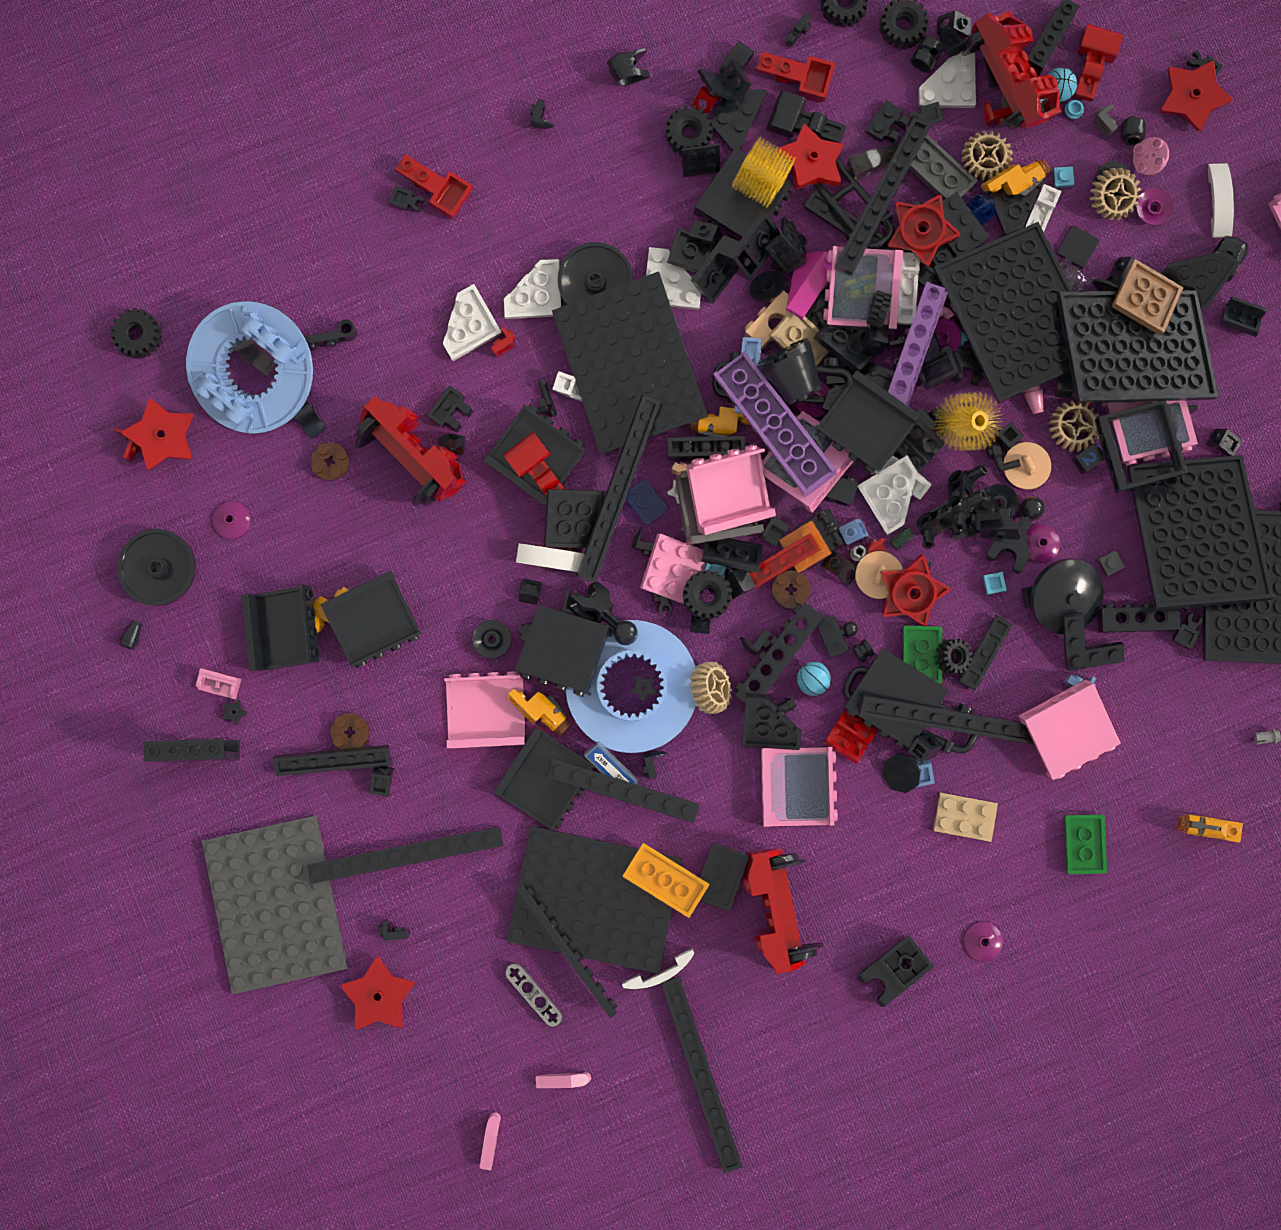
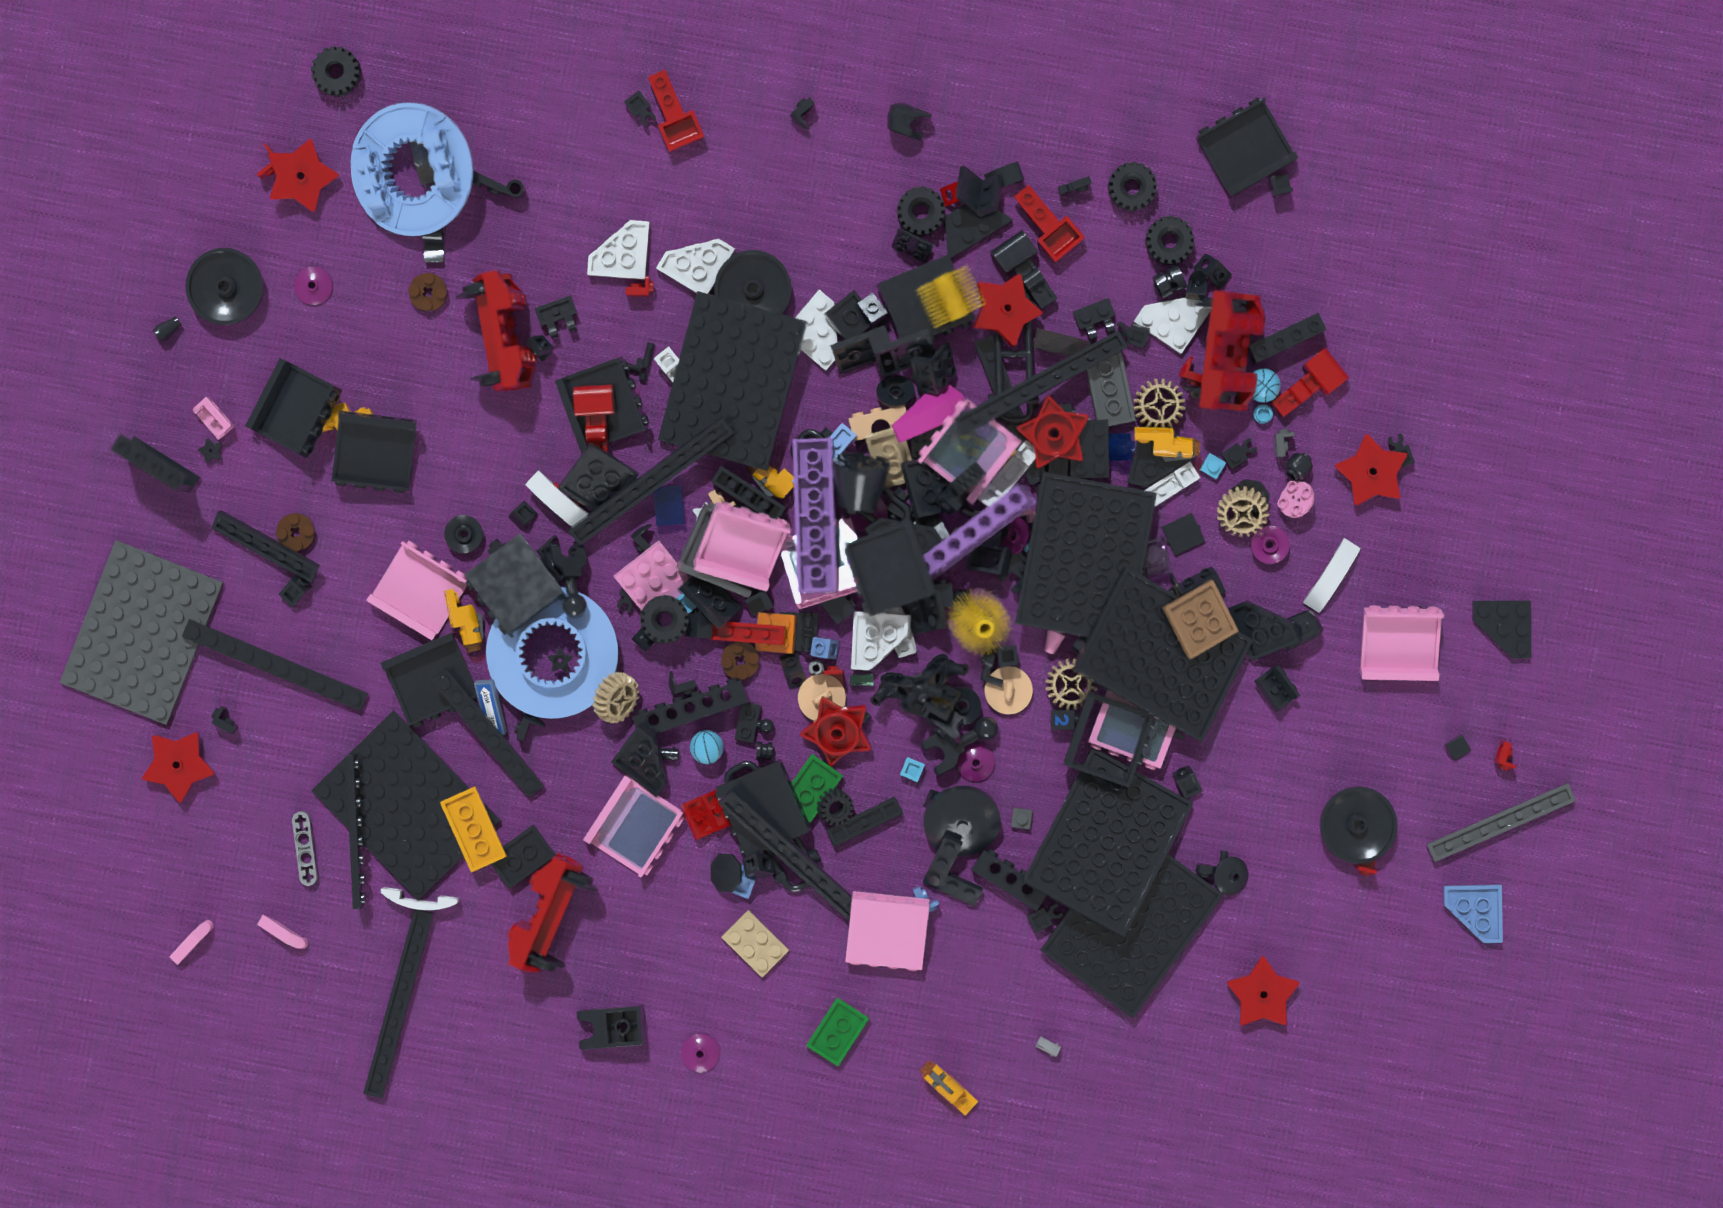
camera: 30 degrees right, 5 degrees up
none -> black plate [1221,438,1257,470]

